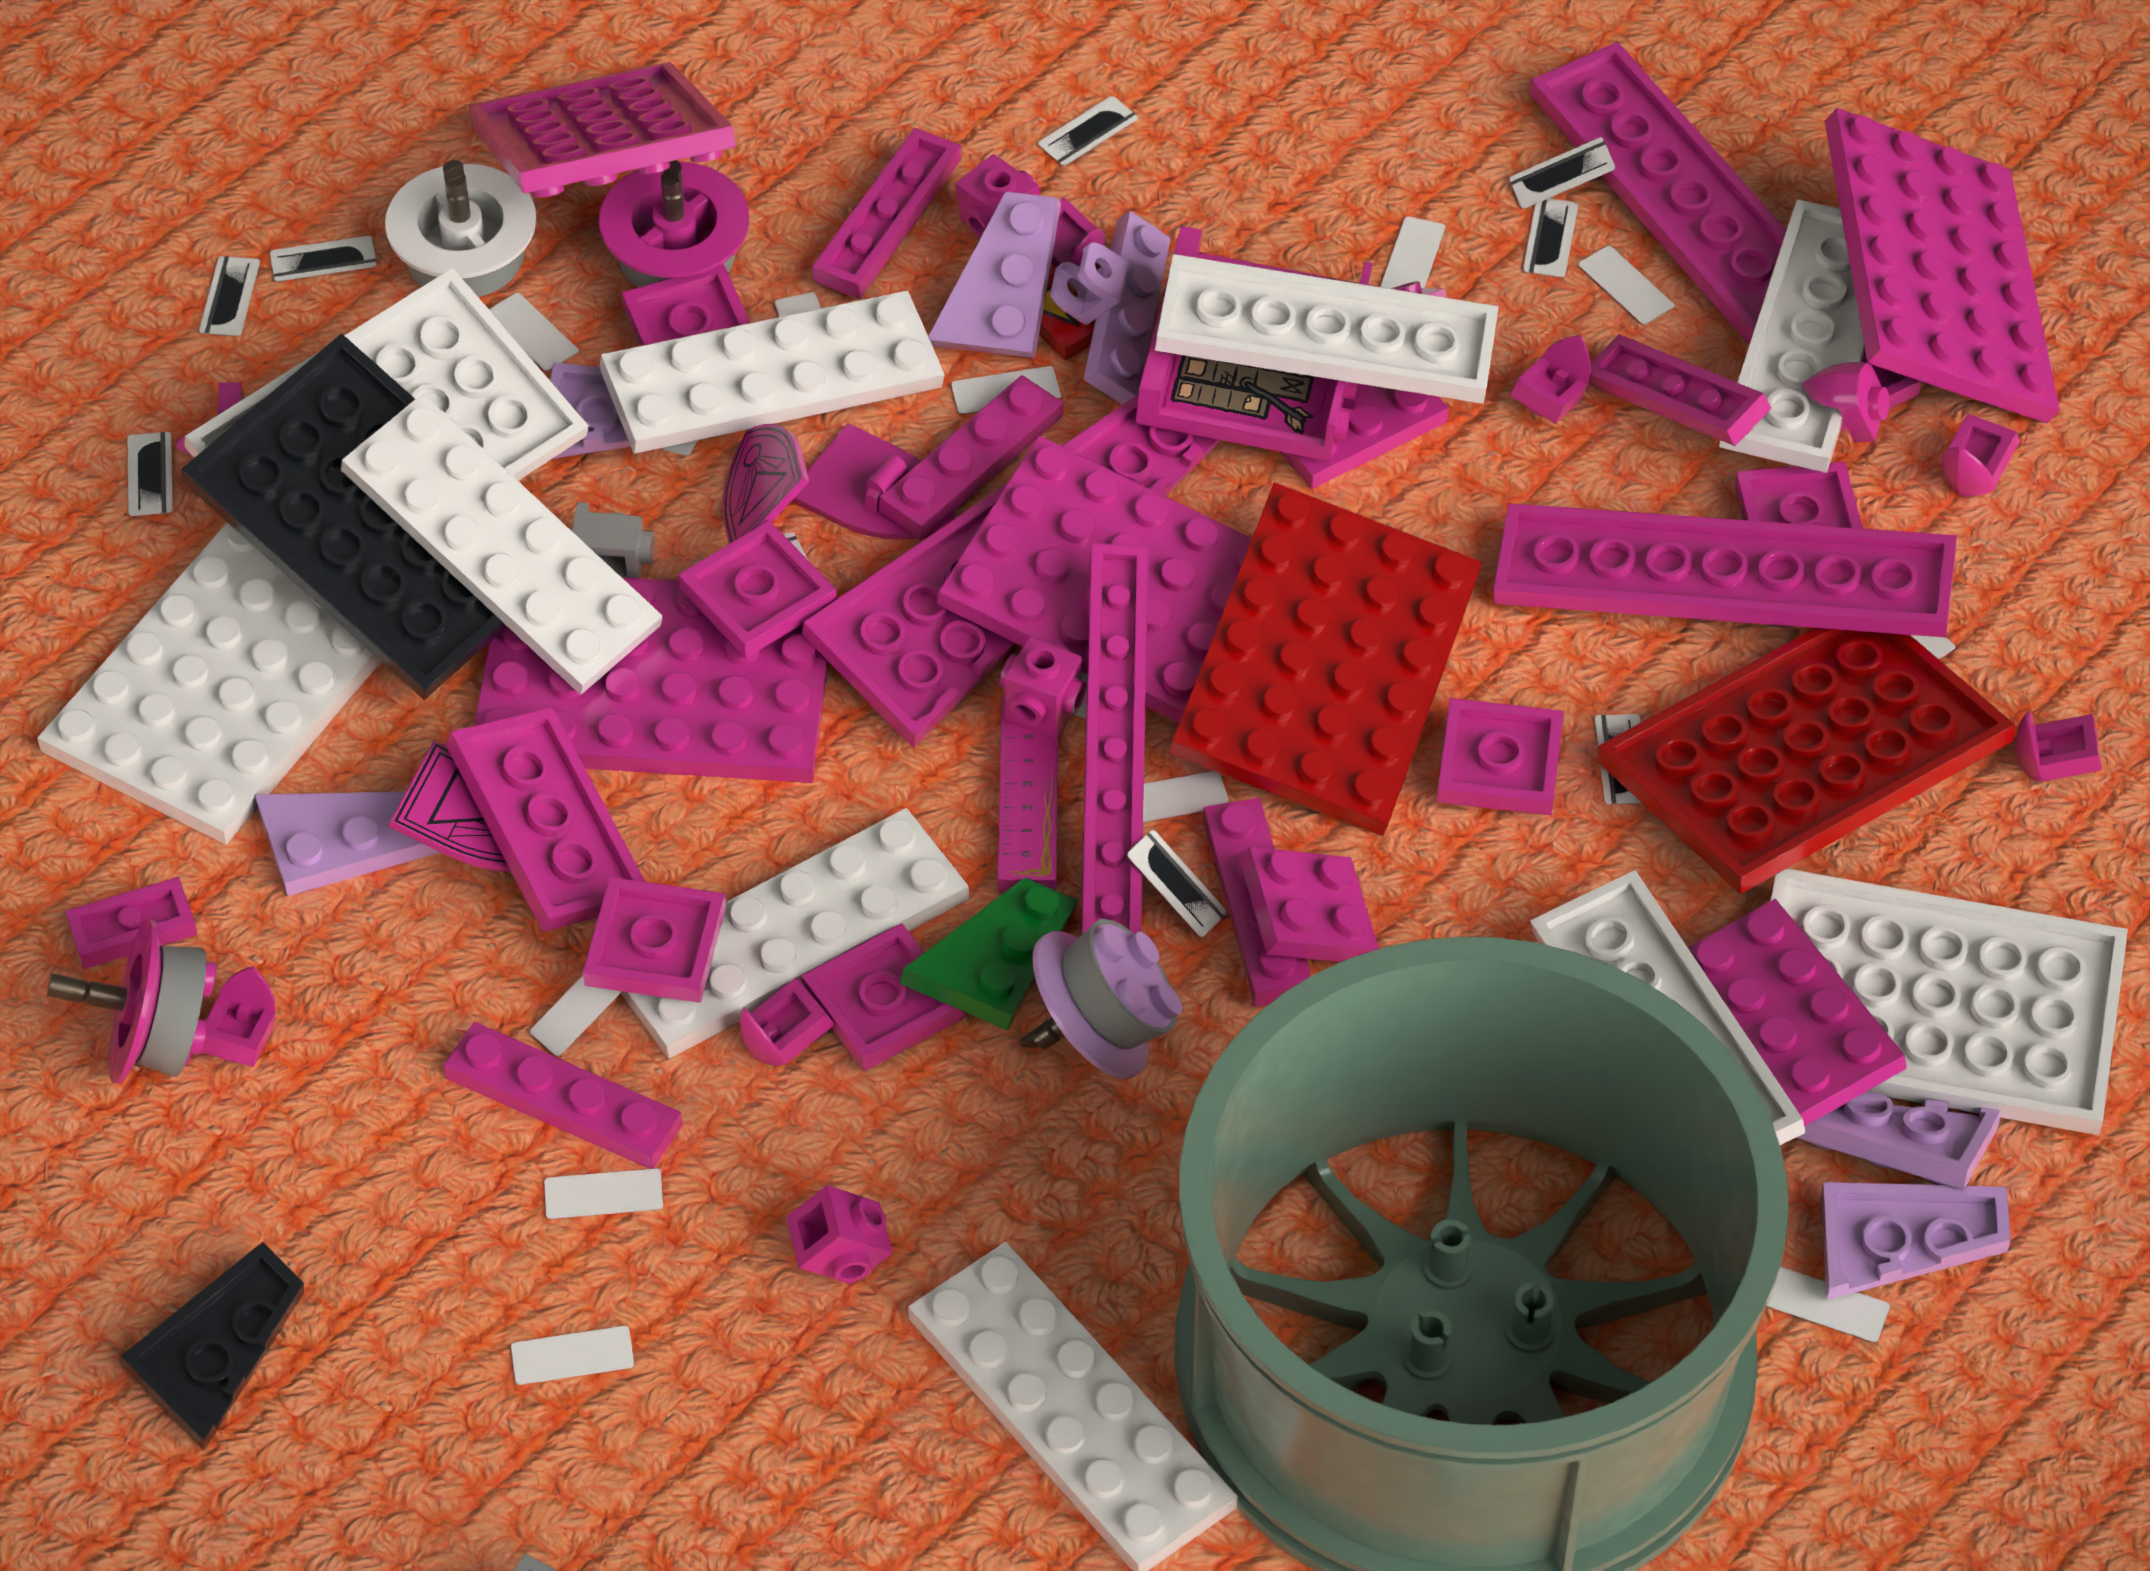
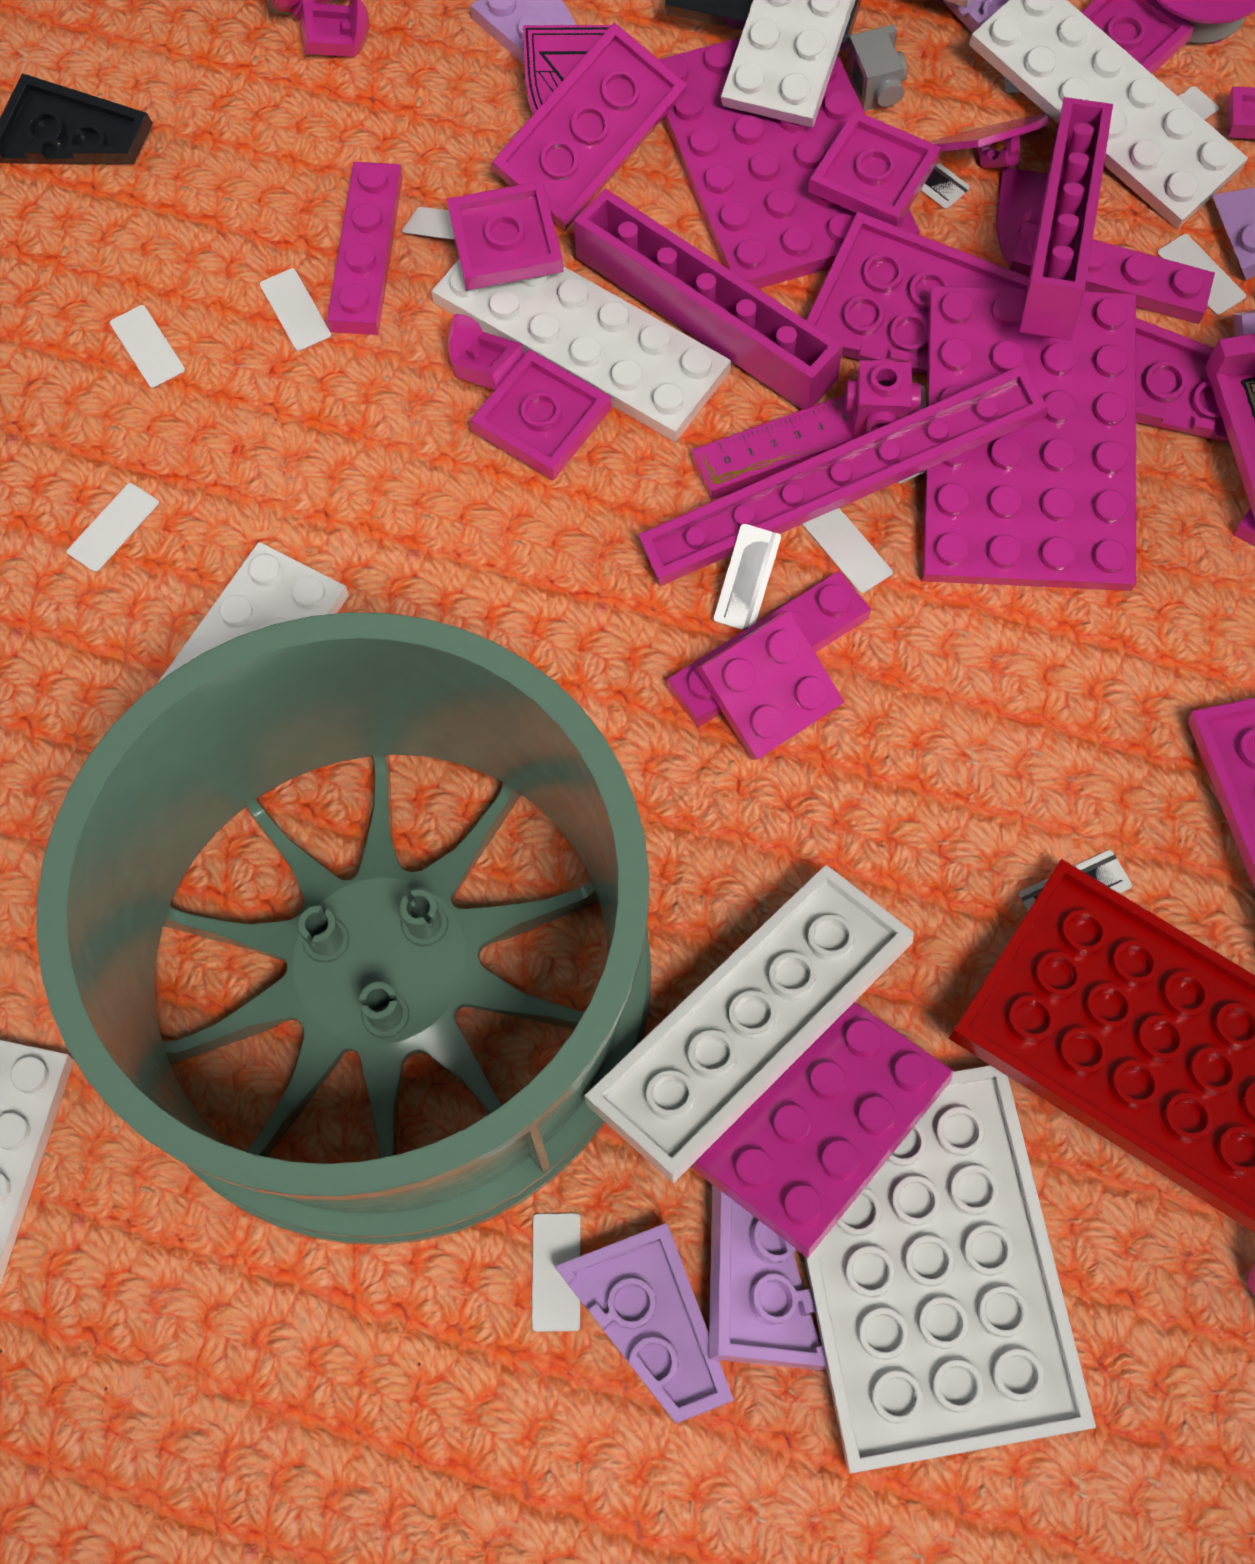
camera: 70 degrees right, 15 degrees up
dark pink brick [786,1185,893,1285] -> none
green wing [900,878,1078,1030] -> none
lavender piece [1020,919,1182,1079] -> none
red plate [1168,482,1483,836] -> none
dark pink plate [1437,698,1564,816] -> none
none -> white sticker [67,483,159,572]
none -> dark pink brick [574,188,843,410]
none -> dark pink brick [1019,97,1113,341]

